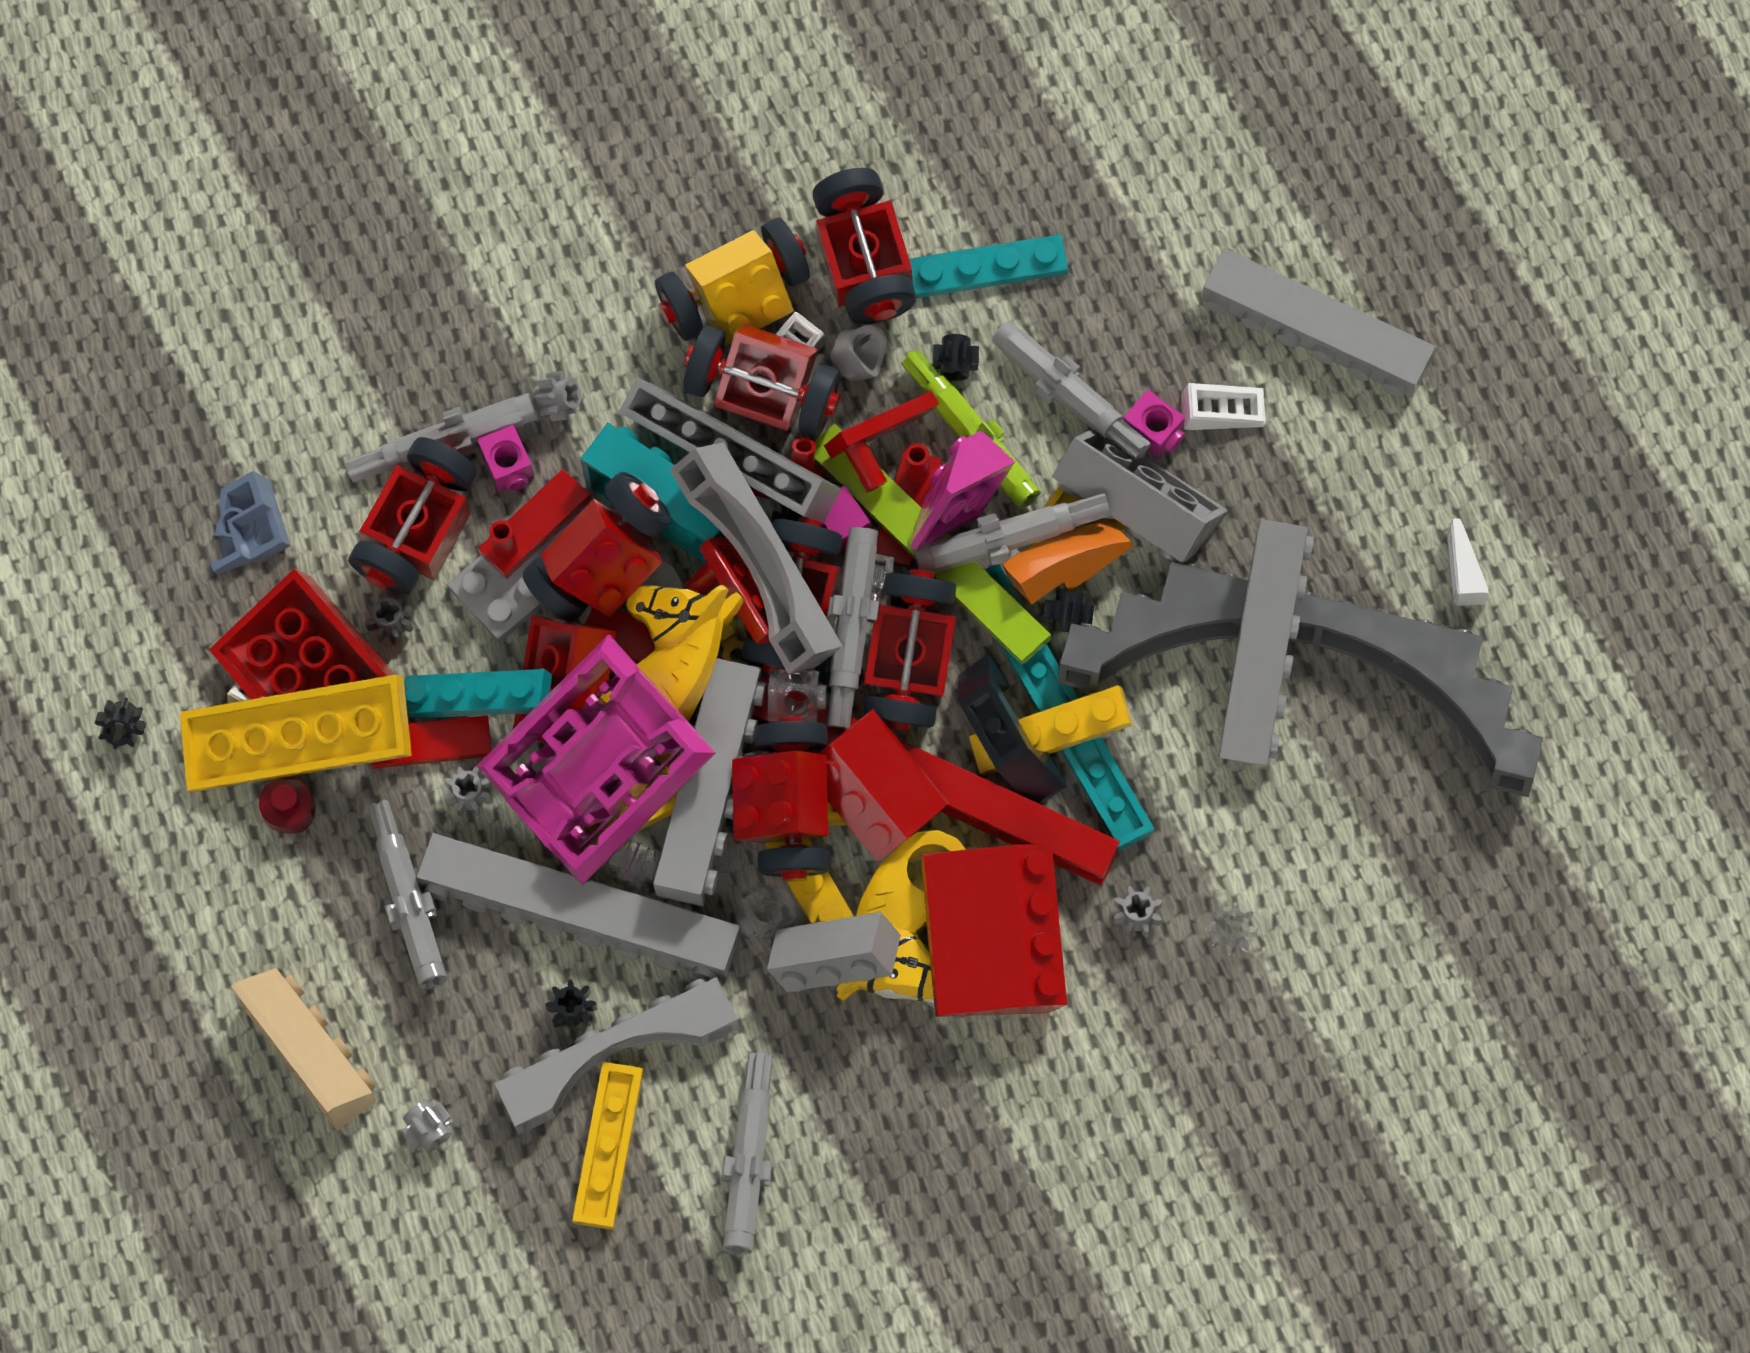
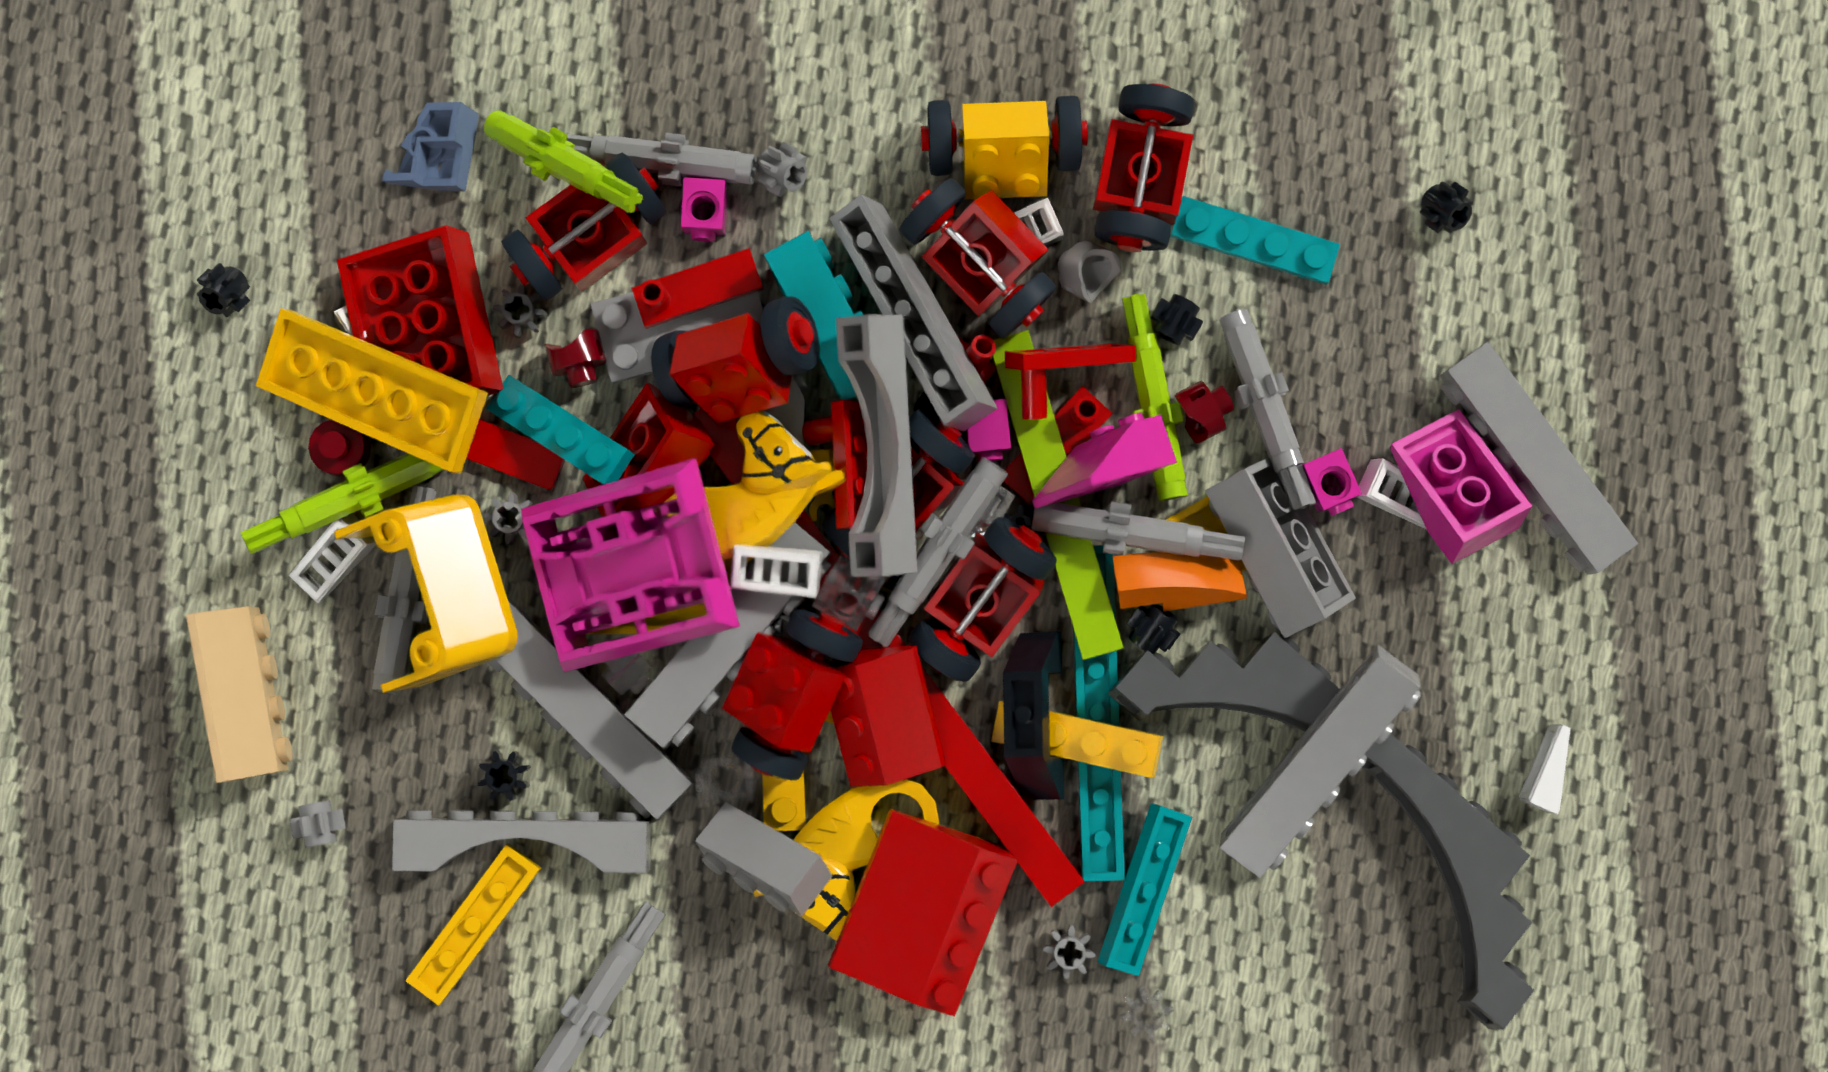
camera: 25 degrees right, 15 degrees up
none -> lime piece [240,453,445,554]
none -> white slope [289,514,376,603]
none -> yellow windscreen [334,494,518,693]
none -> lime piece [484,110,643,213]
none -> dark red piece [544,329,607,388]
none -> white slope [730,545,823,598]
none -> teal plate [1097,802,1193,976]
none -> dark red piece [1175,381,1234,443]
none -> dark pink slope [1390,409,1532,564]
none -> black gear [1420,181,1473,233]

